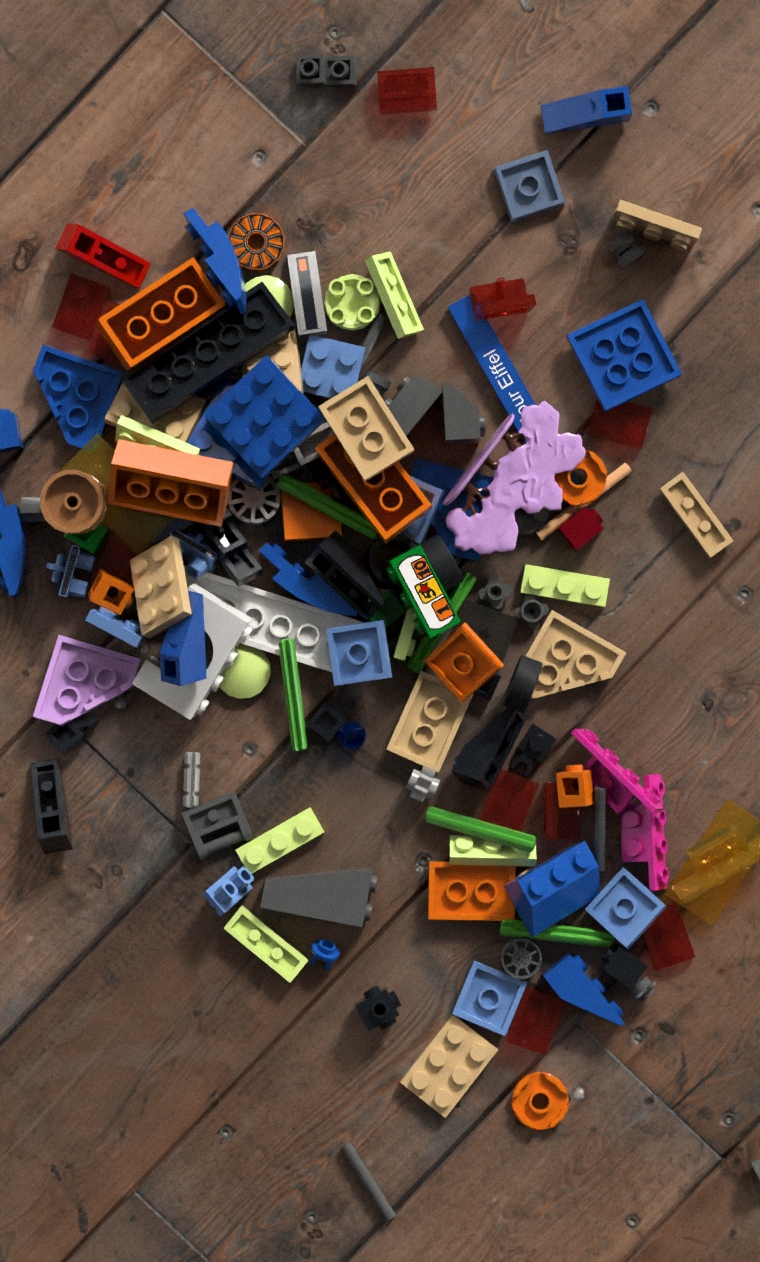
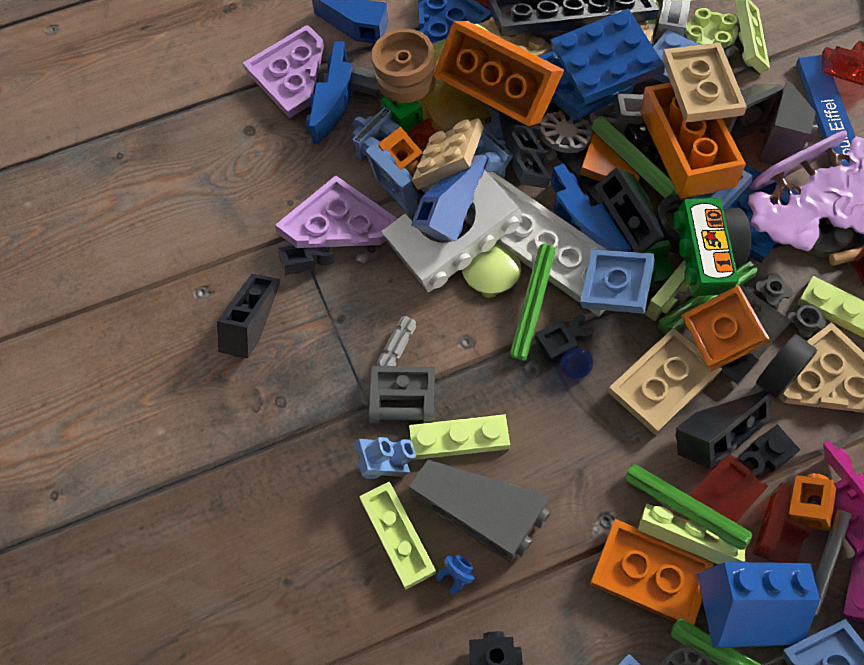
camera: 25 degrees right, 25 degrees down
light grey gear [406,766,440,802] -> none

